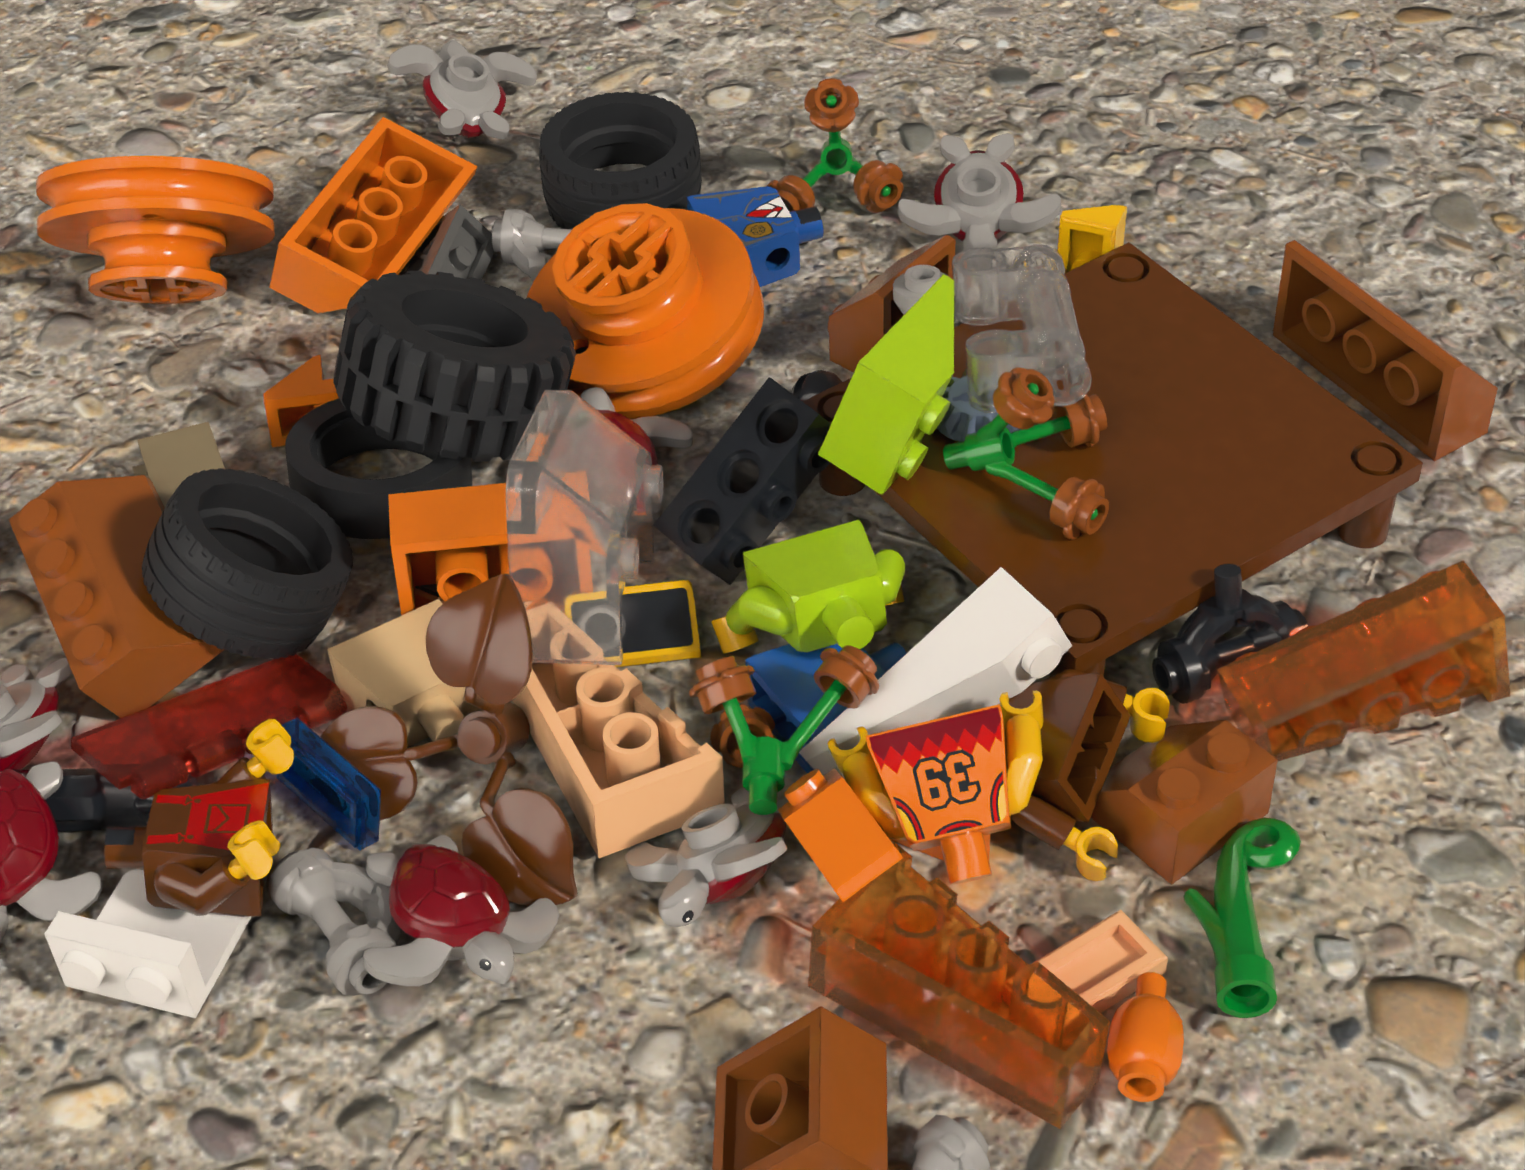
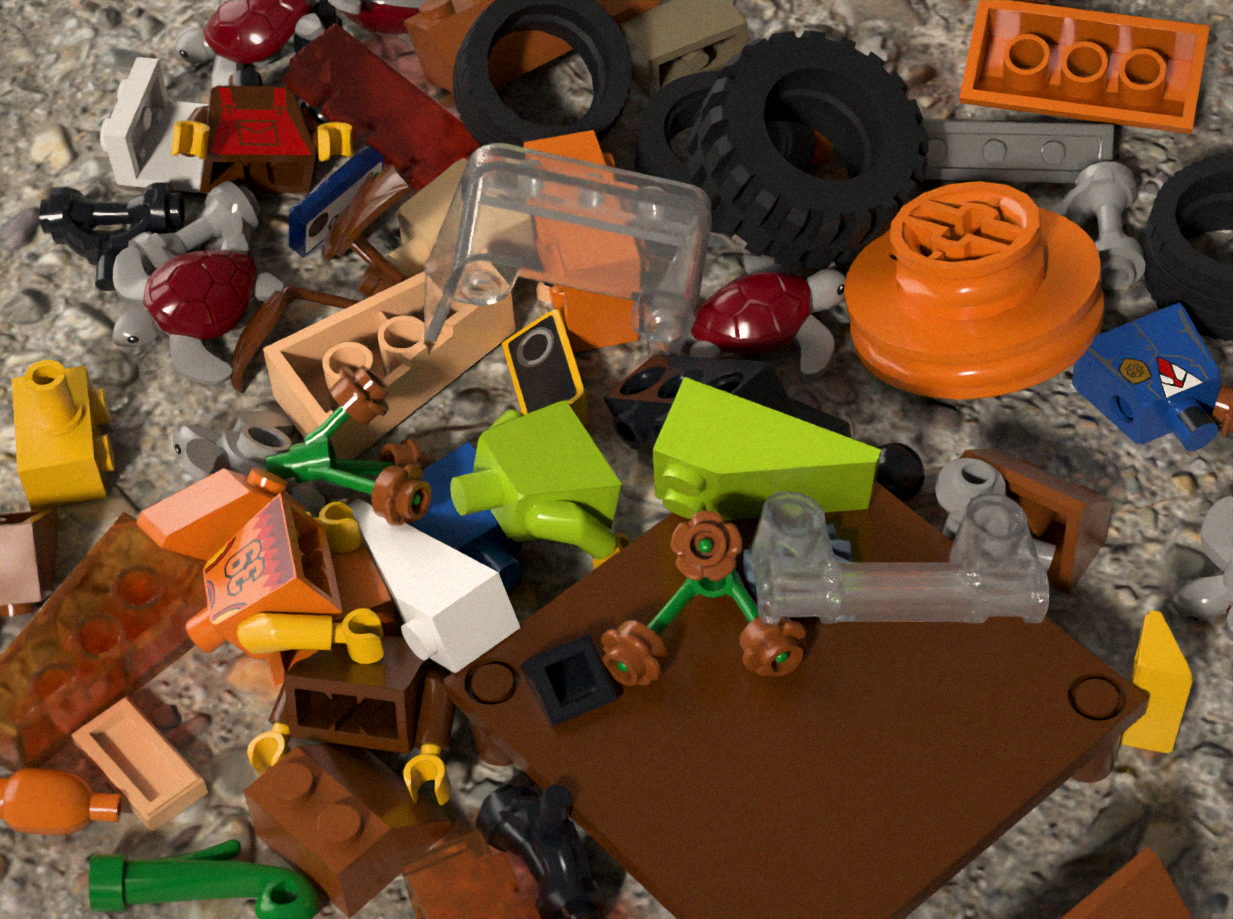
camera: 85 degrees right, 5 degrees up
none -> yellow brick [11,360,115,511]
none -> black piece [39,182,185,291]
none -> black slope [519,634,618,727]

